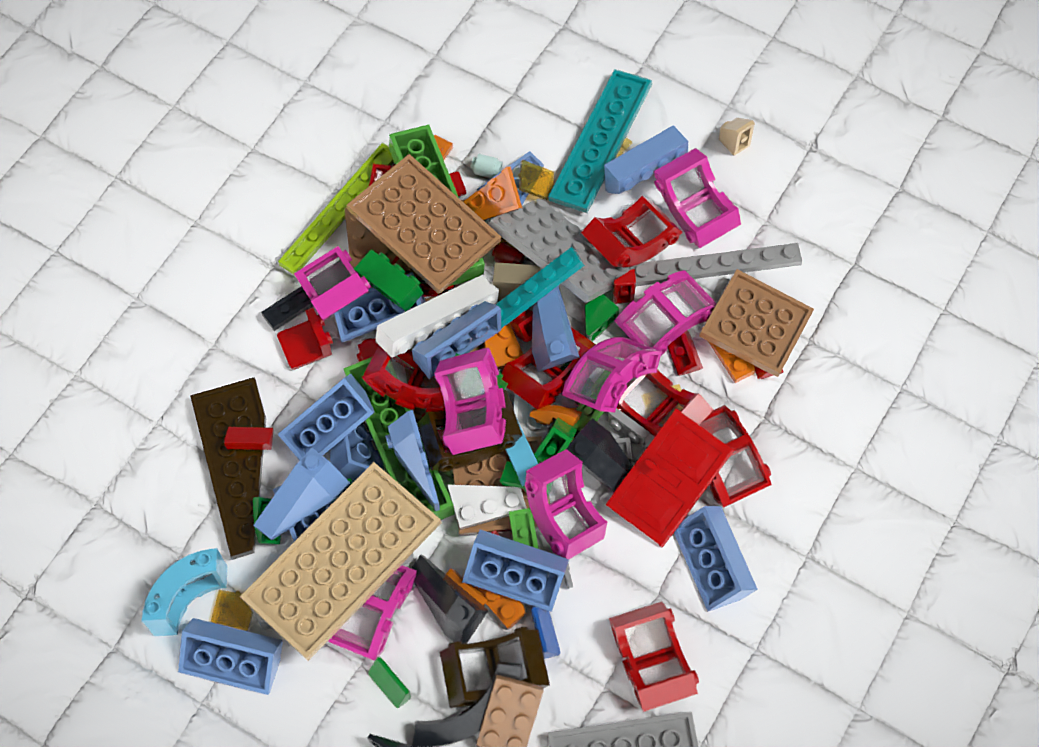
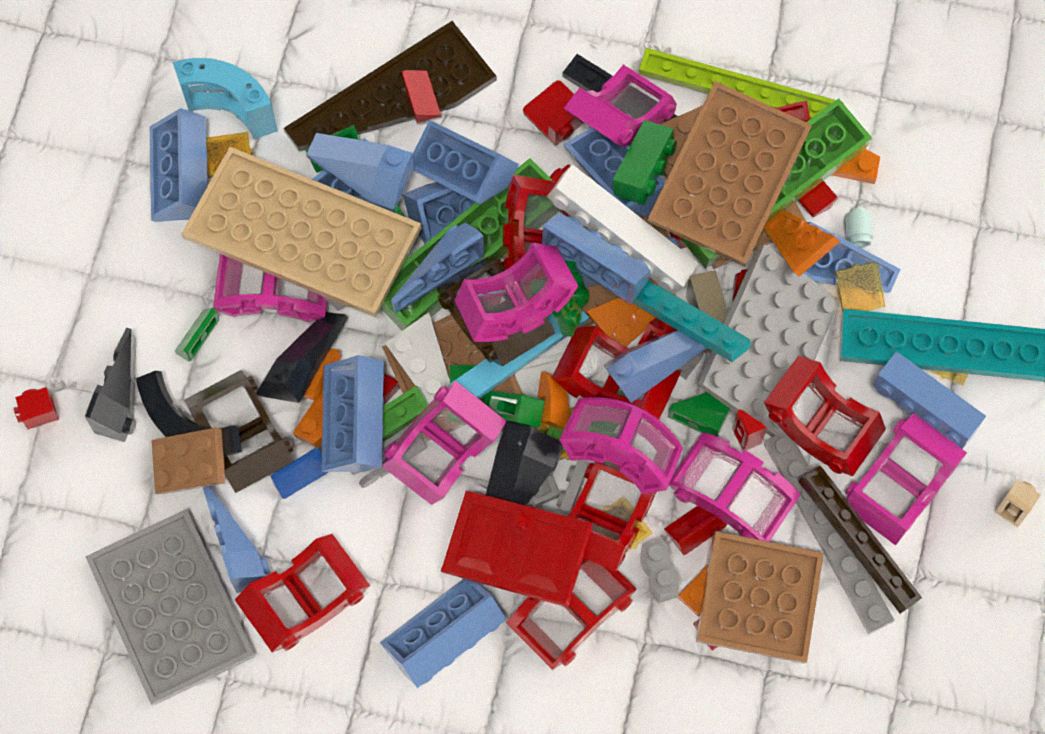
camera: 70 degrees right, 5 degrees up
none -> medium blue wedge [203,486,271,593]
none -> light grey brick [640,538,680,603]
none -> dark brown tile [798,465,922,614]

